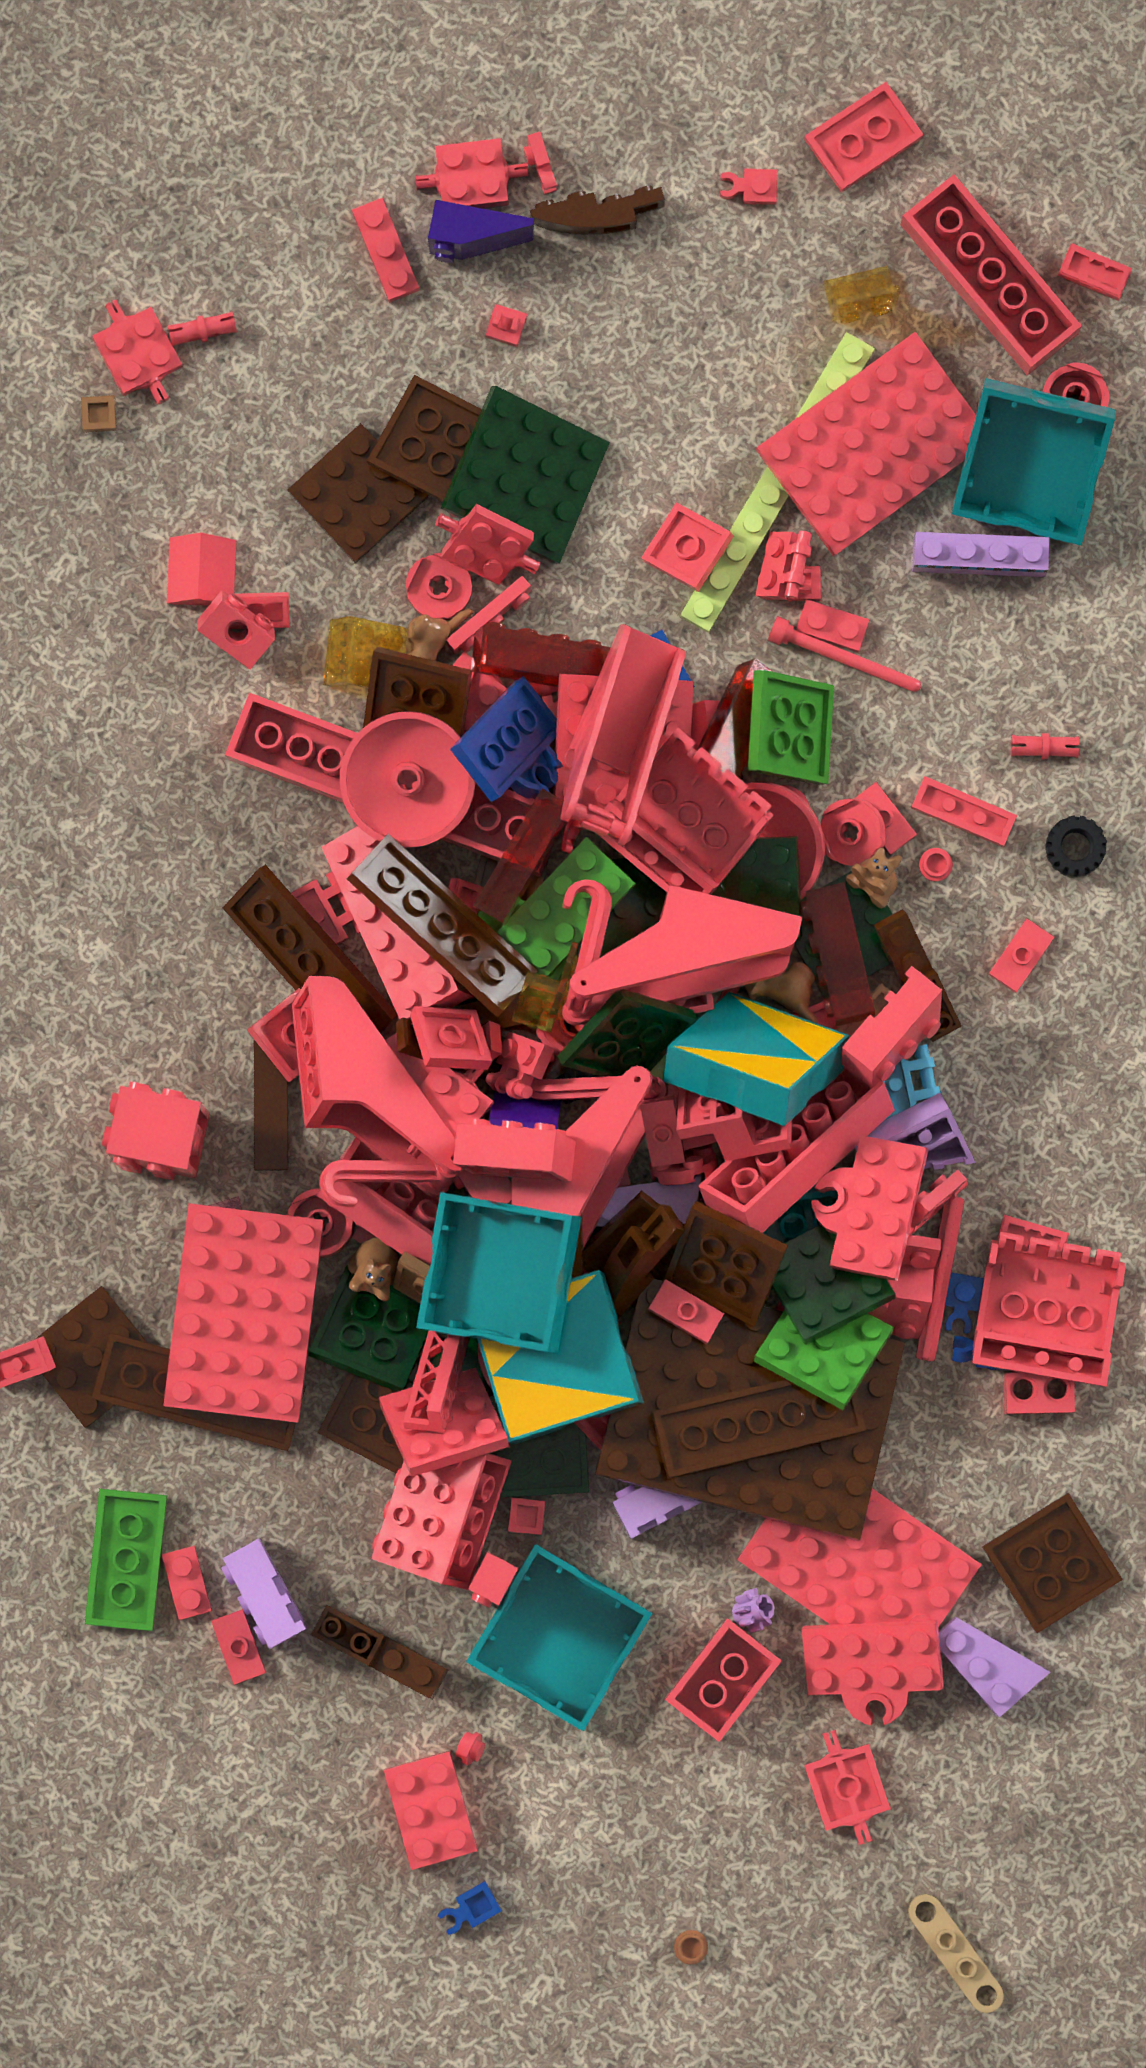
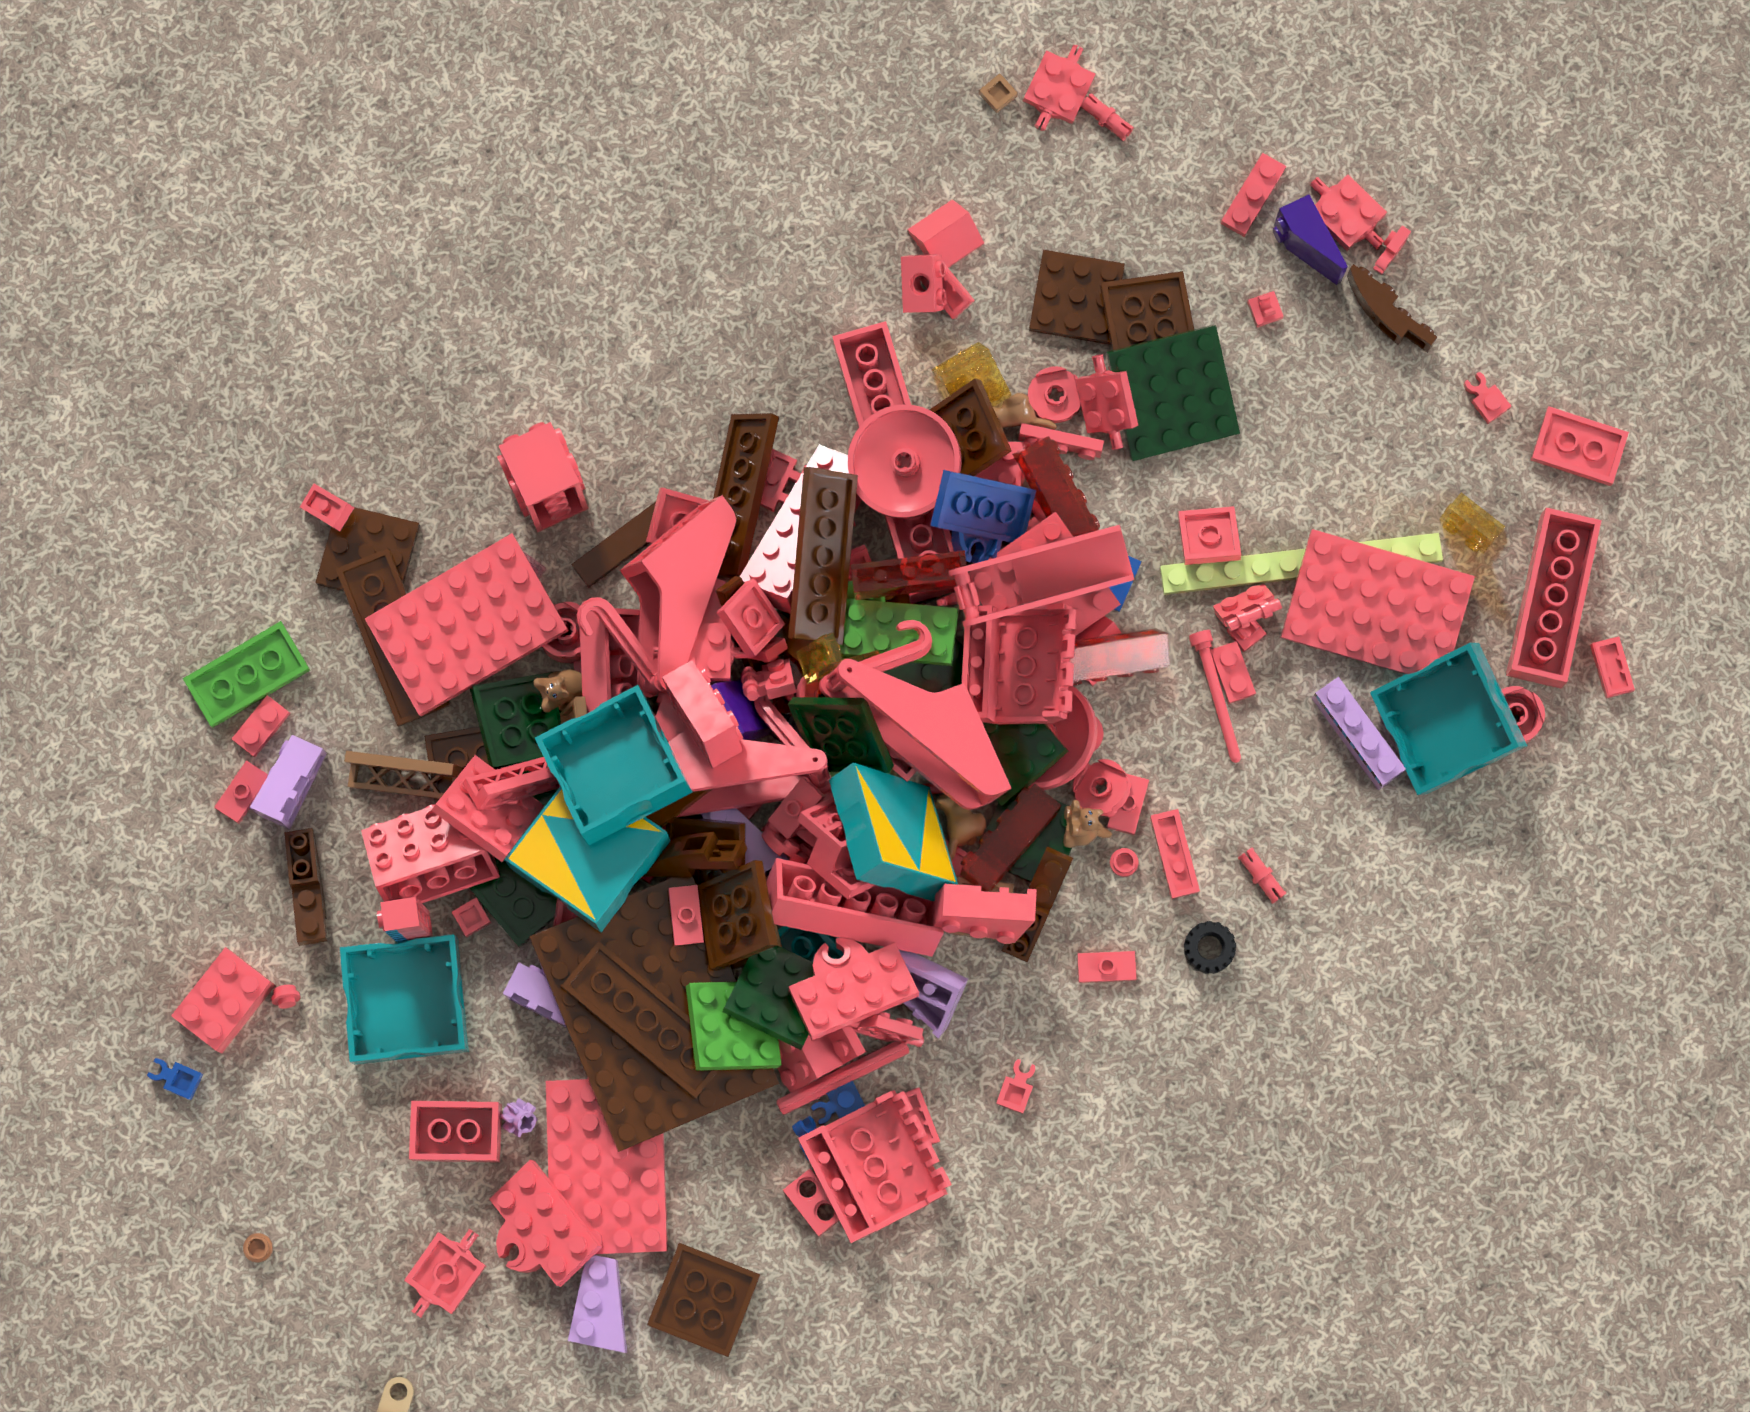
camera: 55 degrees right, 5 degrees down
bright green plate [748,670,834,785] -> none
medium azure plate [882,1044,941,1120] -> none
none -> medium nougat fence [344,751,463,799]
none -> coral plate [996,1059,1035,1114]

